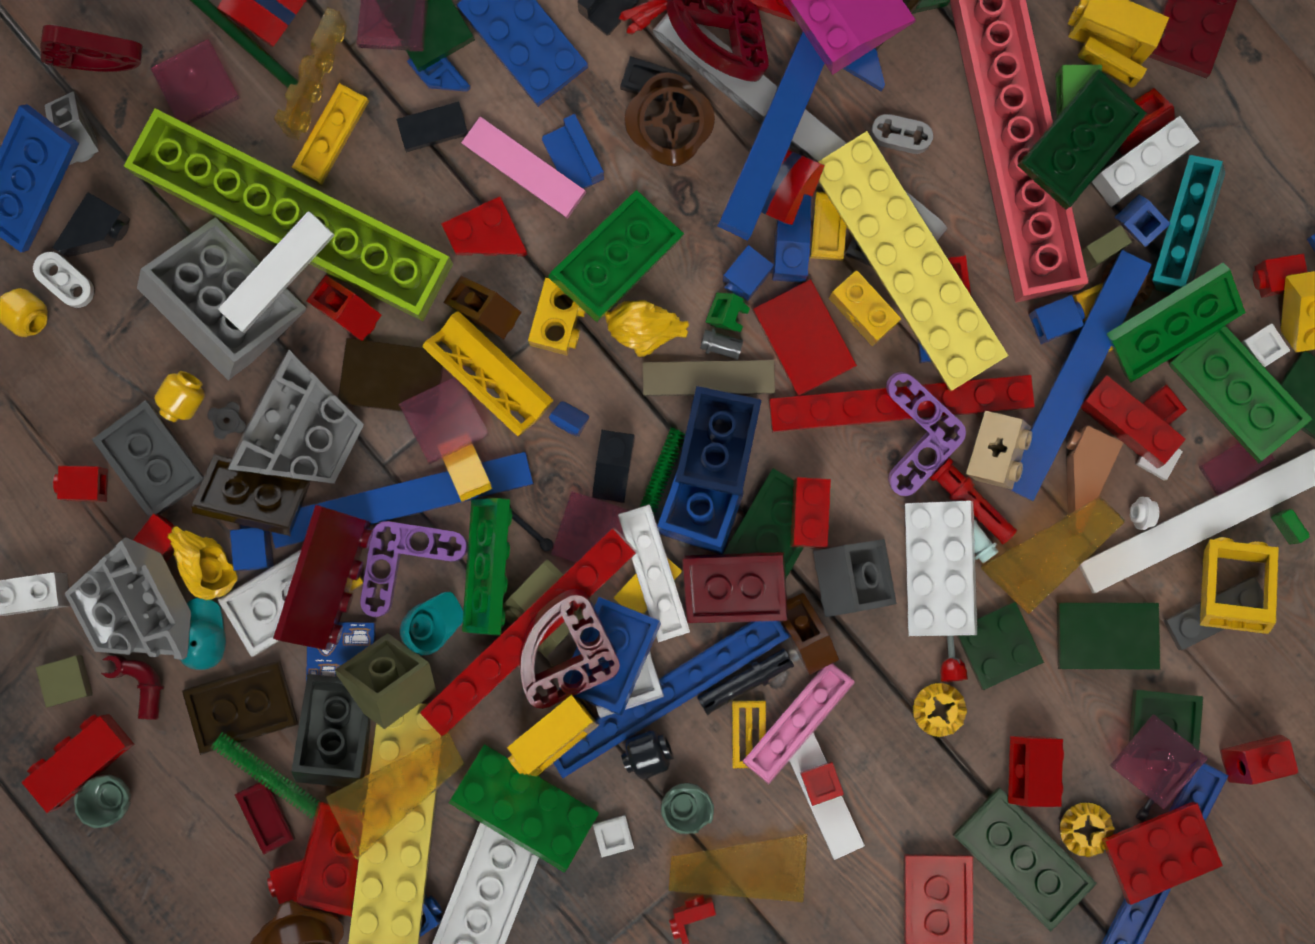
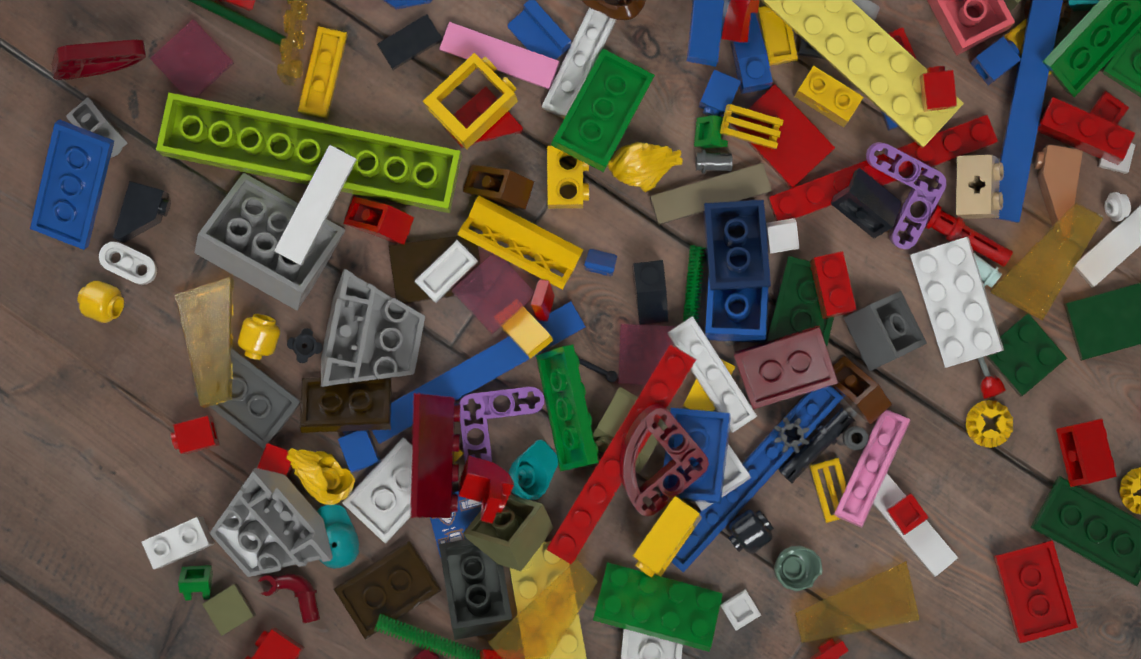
camera: 15 degrees left, 0 degrees up
none -> clear yellow wing [175,277,234,408]
none -> green tile [178,565,213,601]
none -> white tile [415,240,478,303]
none -> yellow window [423,53,518,150]
none -> red brick [458,455,514,523]
none -> red tile [531,280,555,321]
none -> white tile [542,8,616,119]
none -> yellow tile [720,104,784,149]
none -> white tile [766,218,799,254]
none -> dark grey gear [773,417,810,453]
none -> black panel [831,168,902,239]
none -> dark grey pin [843,426,868,450]
none -> red brick [920,66,957,112]

